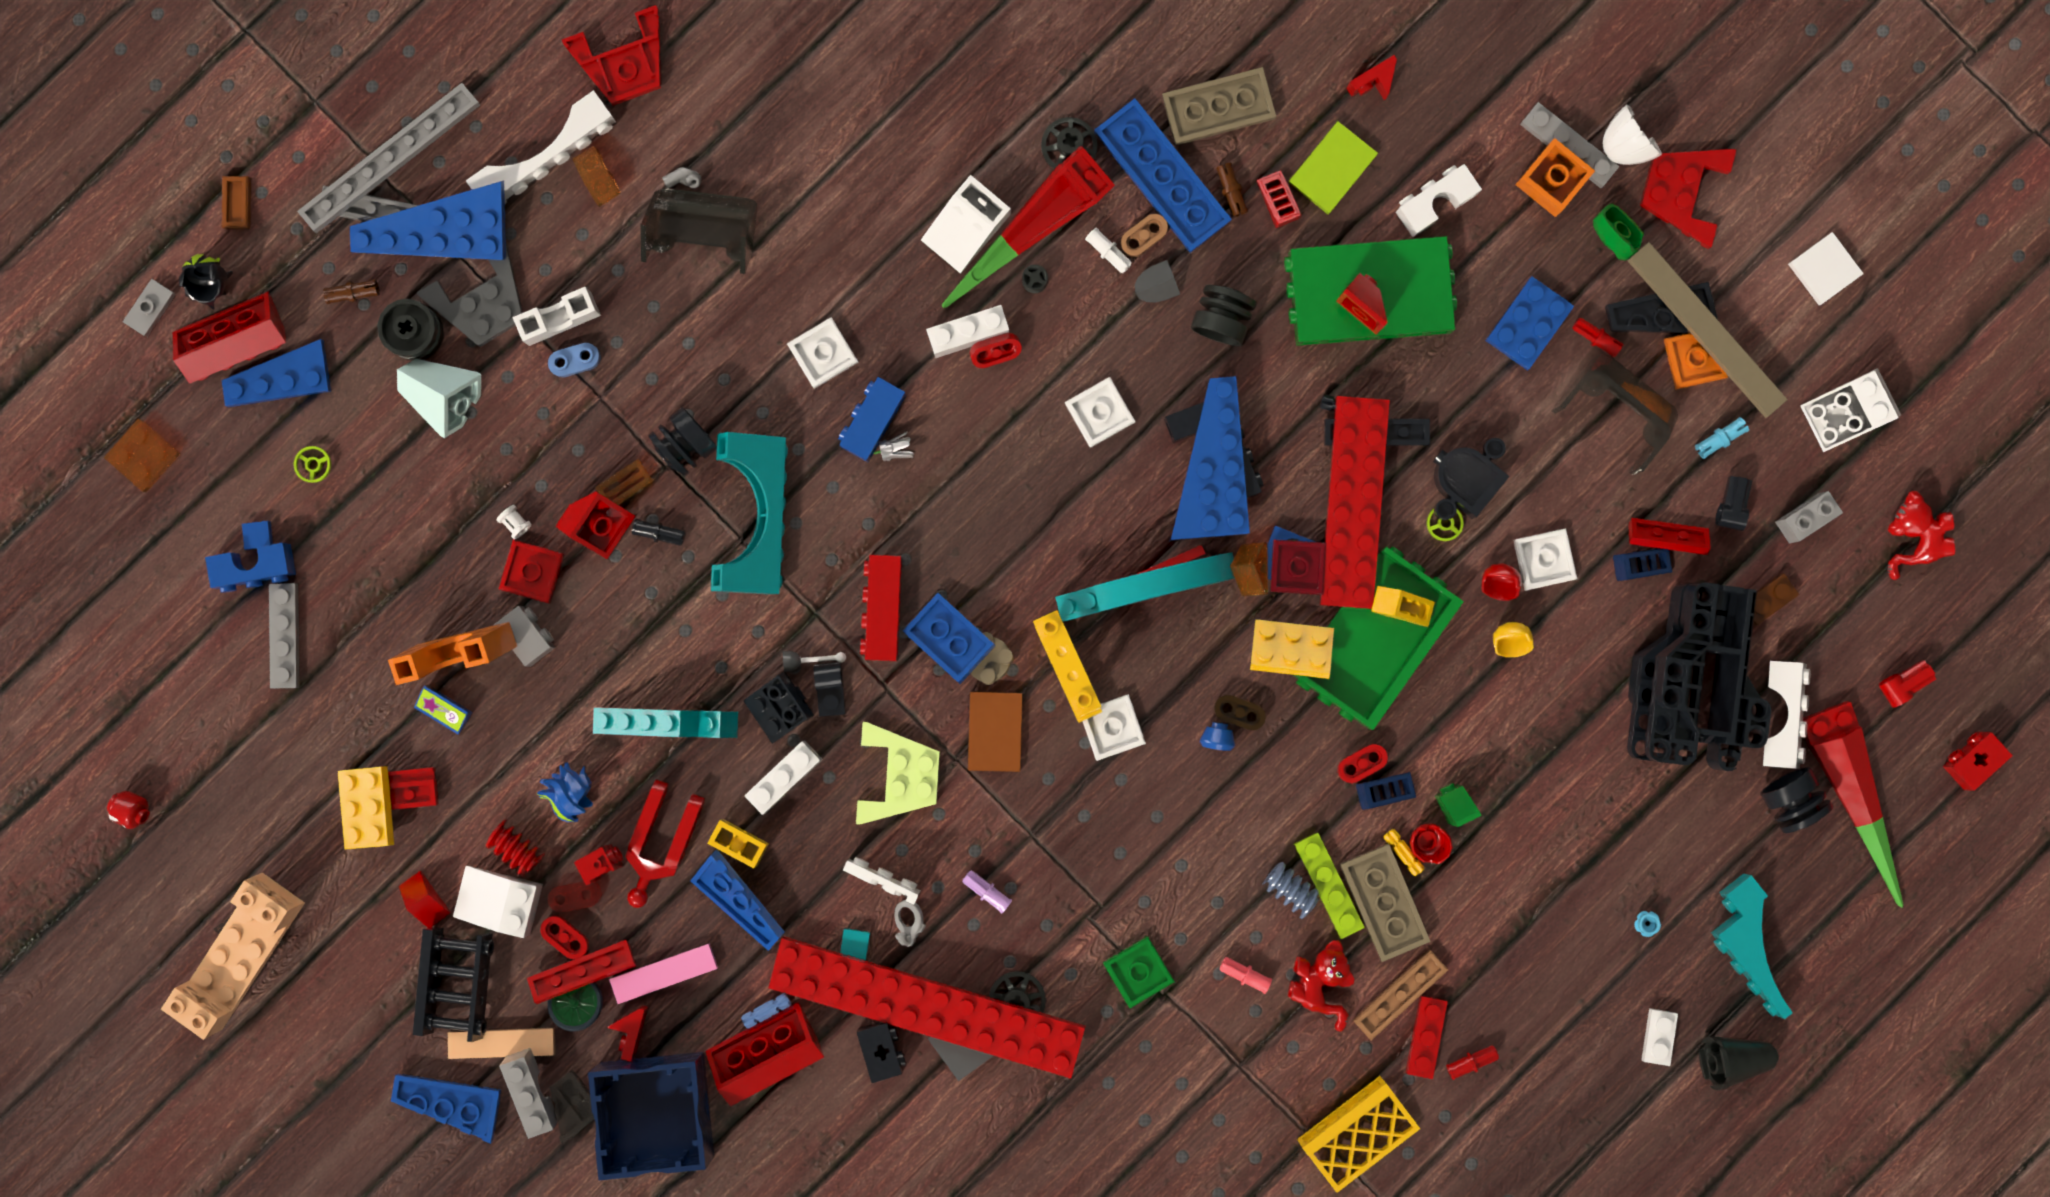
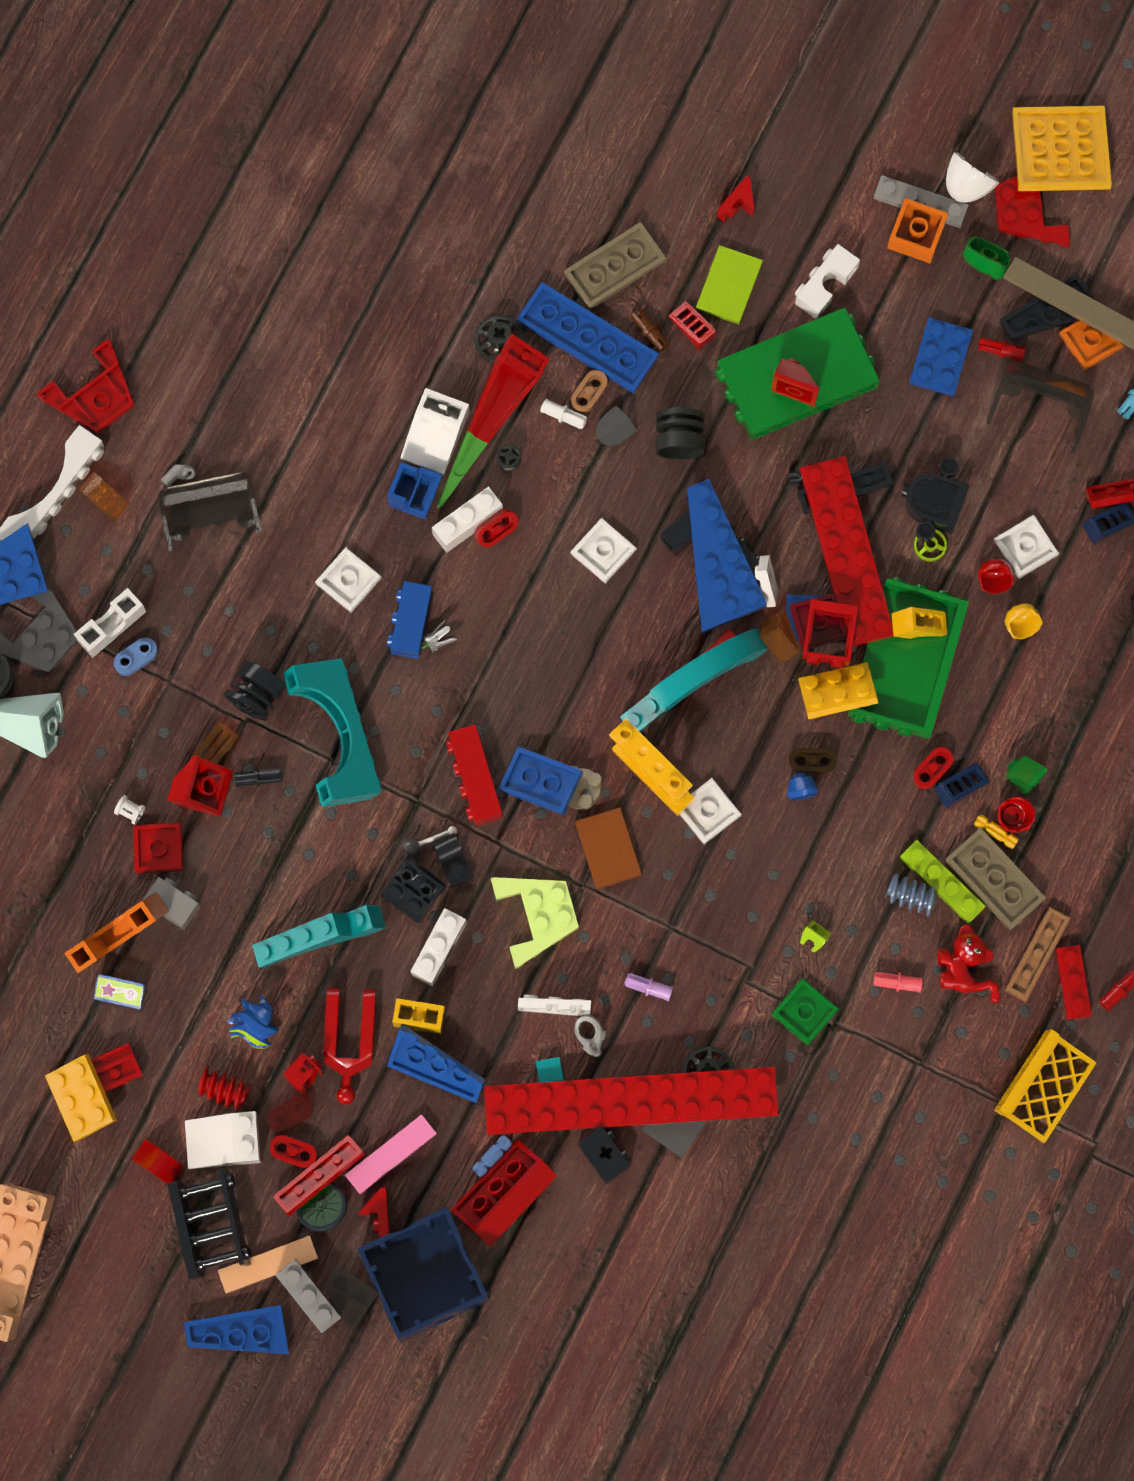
camera: 20 degrees left, 10 degrees down
none -> blue plate [387,462,443,520]
none -> white plate [755,555,779,607]
none -> lime tile [800,920,832,952]
none -> red window [802,599,858,668]
none -> yellow plate [1012,106,1112,191]

